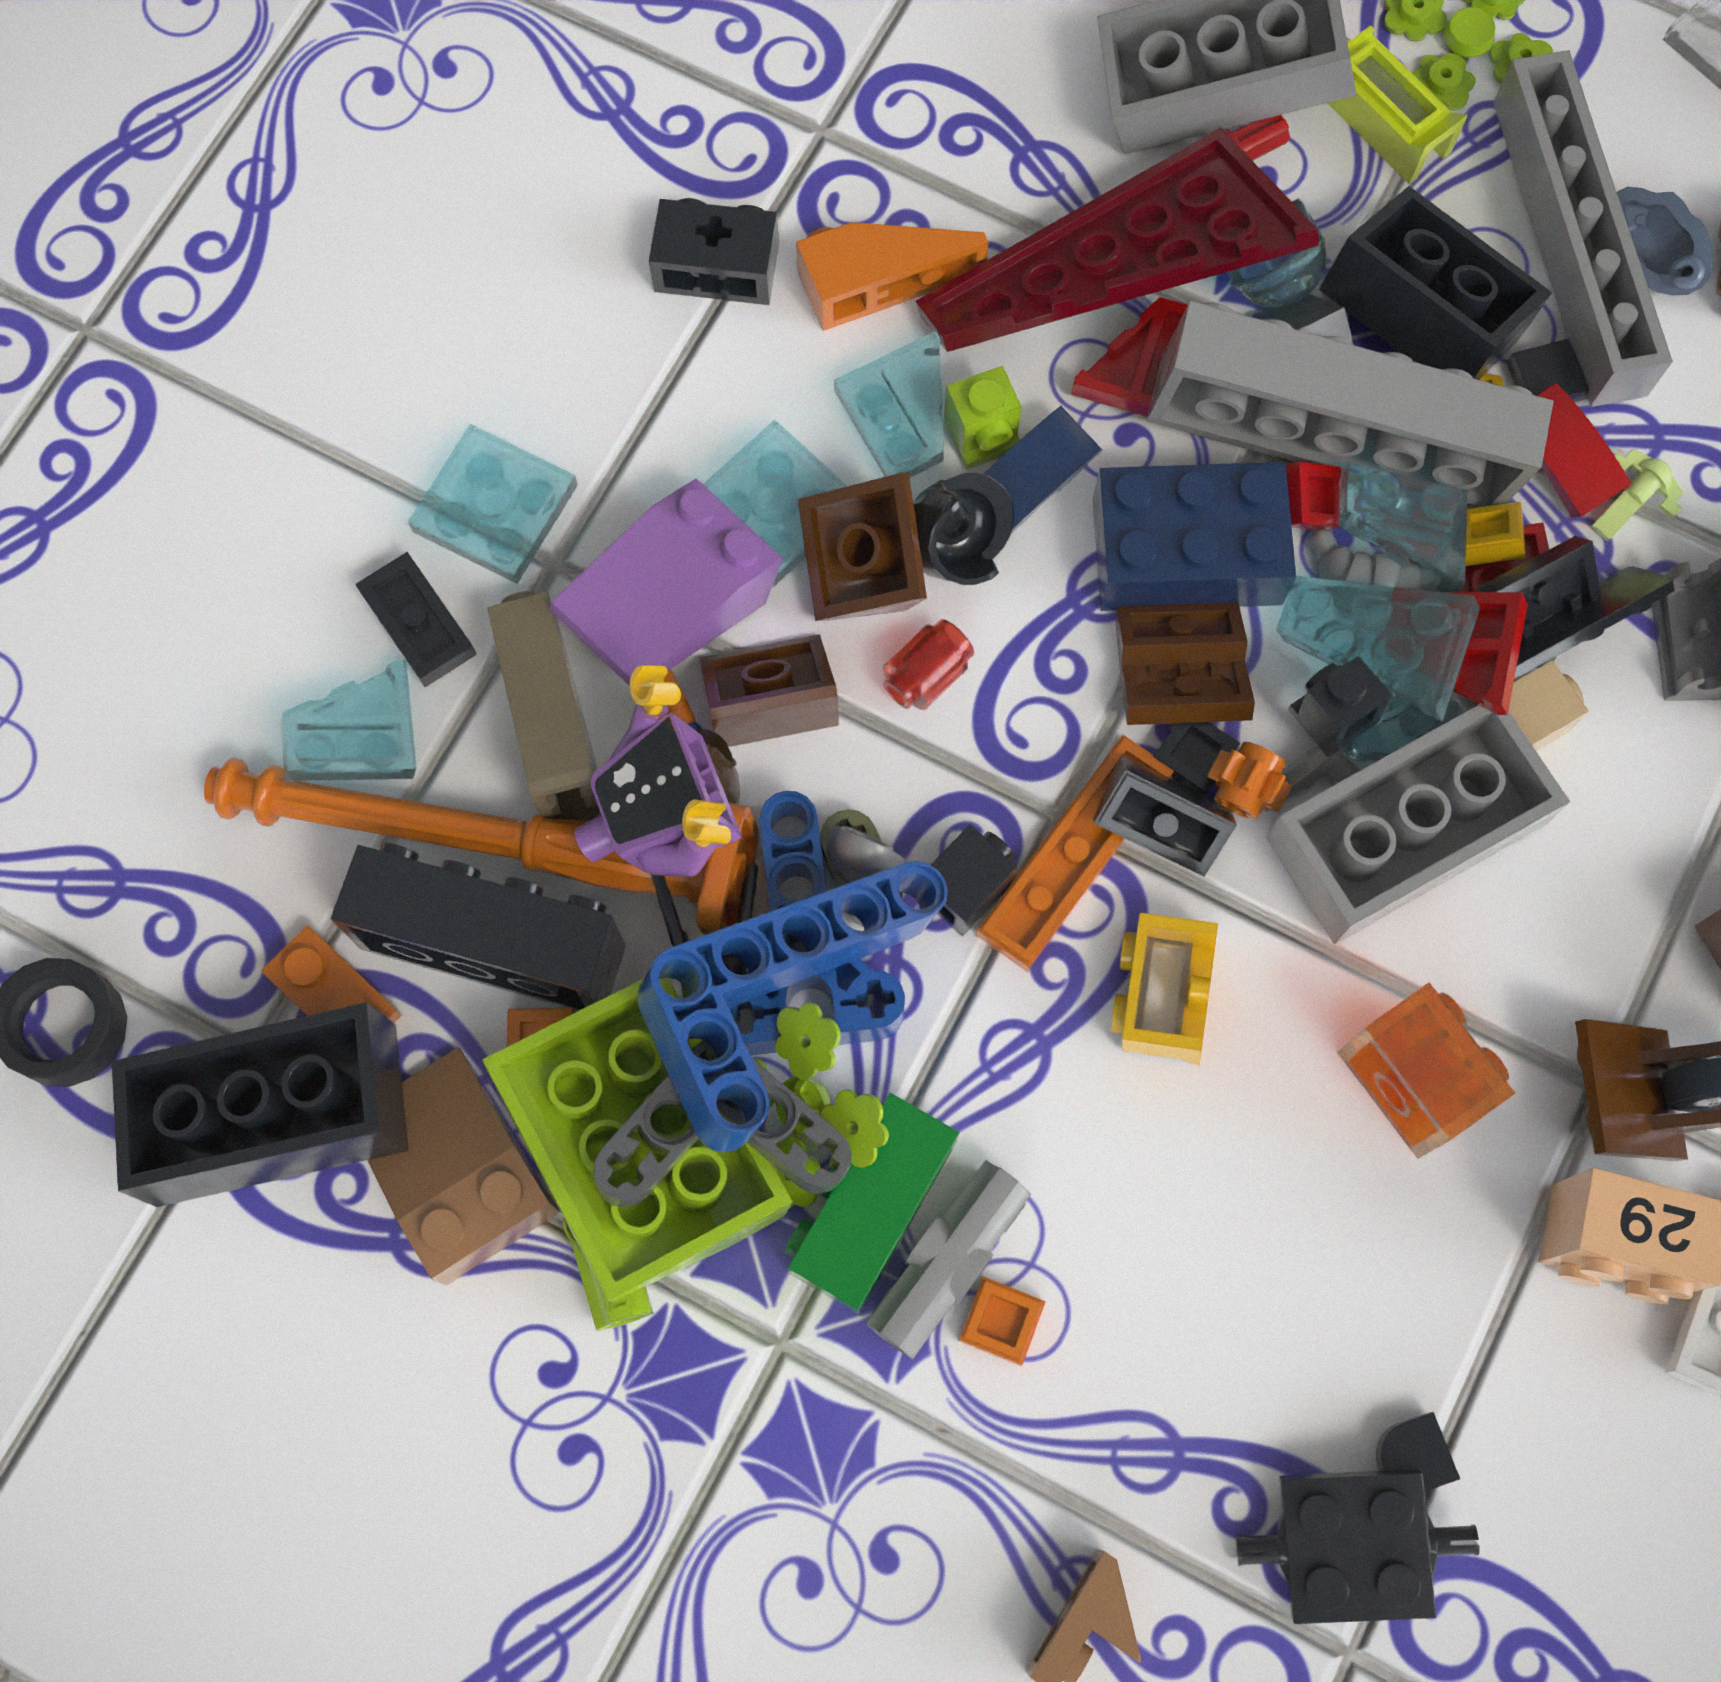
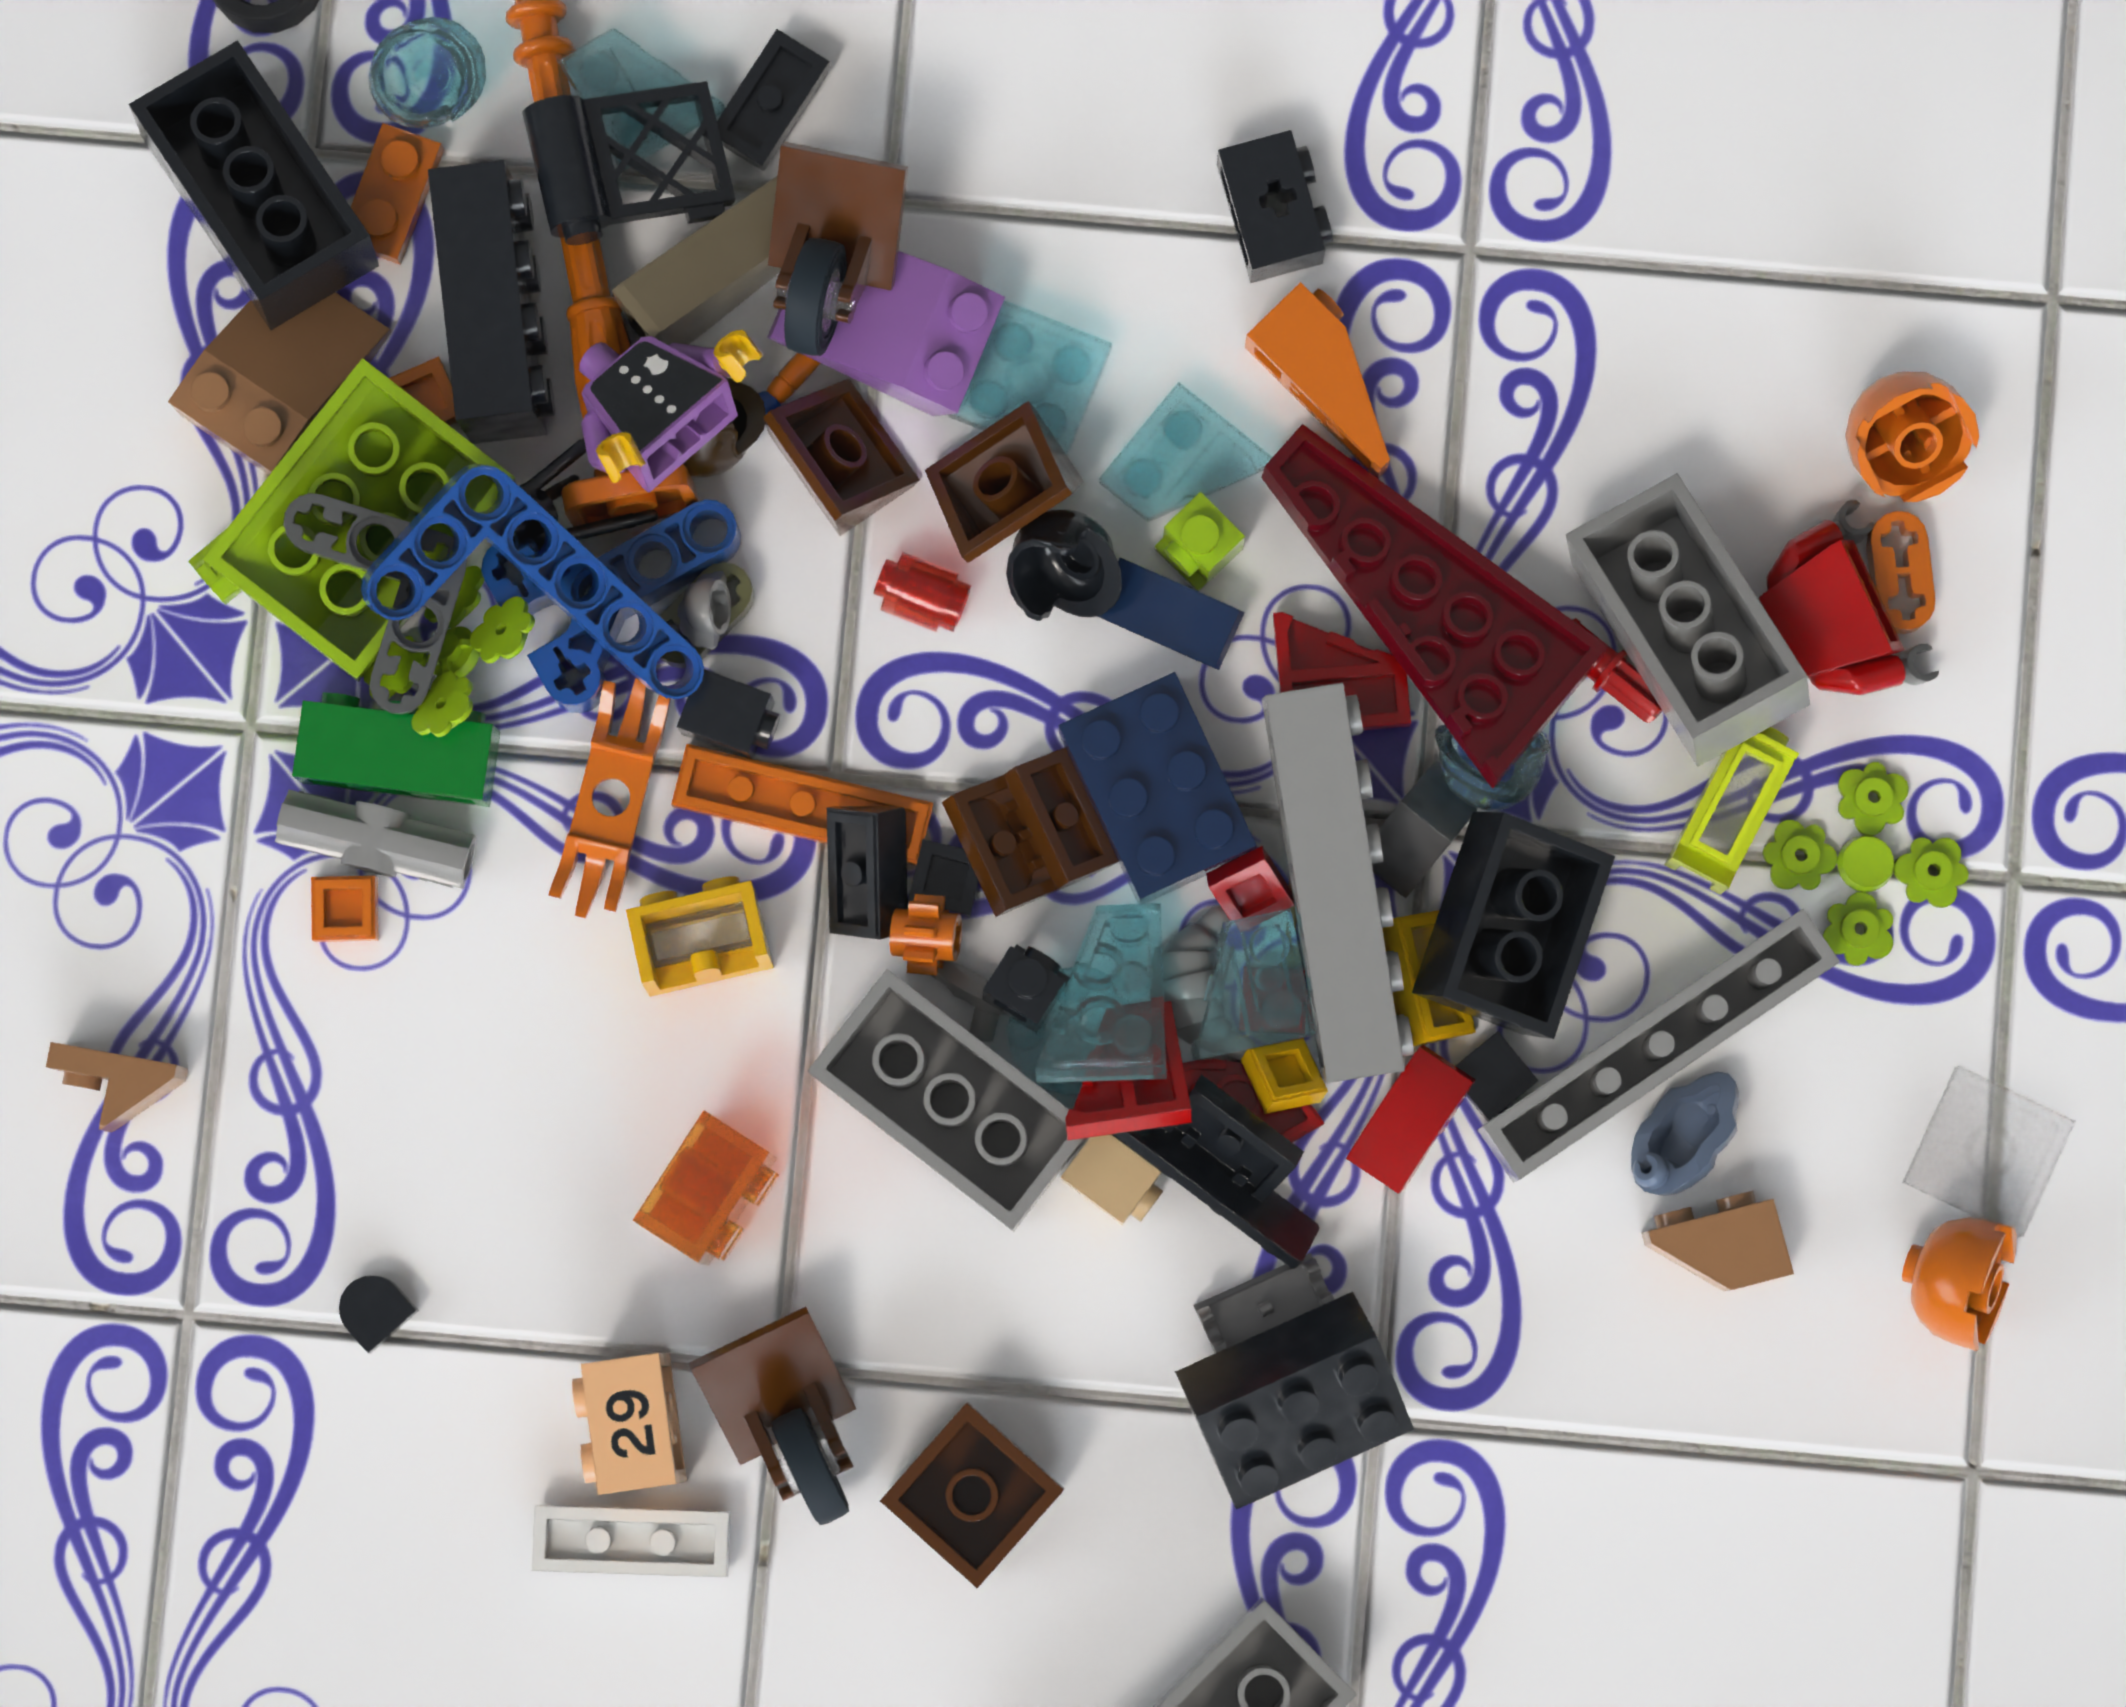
camera: 70 degrees right, 10 degrees up
clear light blue plate [408,424,578,584] -> none
black plate [1235,1469,1480,1624] -> none
yellowish green piece [1591,449,1683,541] -> none
none -> clear light blue helmet [368,17,486,129]
none -> black piece [522,81,736,245]
none -> orange piece [548,678,671,919]
none -> reddish brown plate [768,141,909,356]

